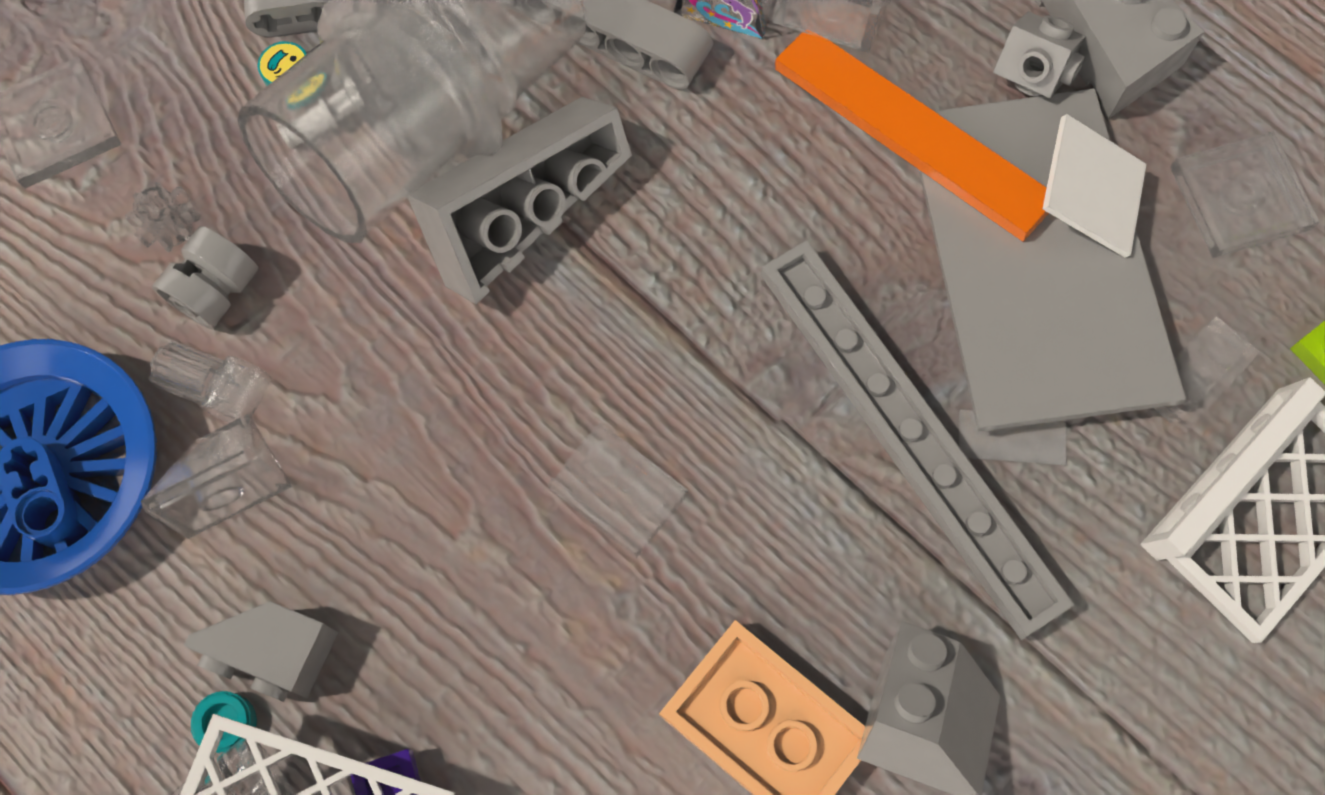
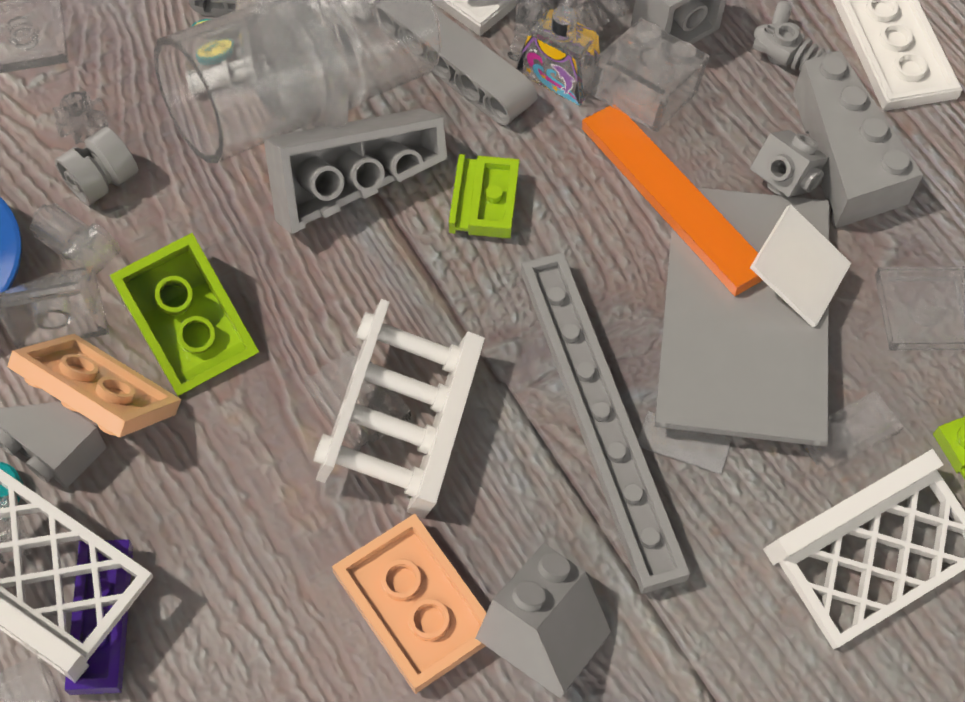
camera: 10 degrees right, 10 degrees down
none -> light nougat plate [7,334,182,438]
none -> lime slope [109,233,259,396]
none -> white fence [313,299,485,518]
none -> lime plate [449,154,520,239]

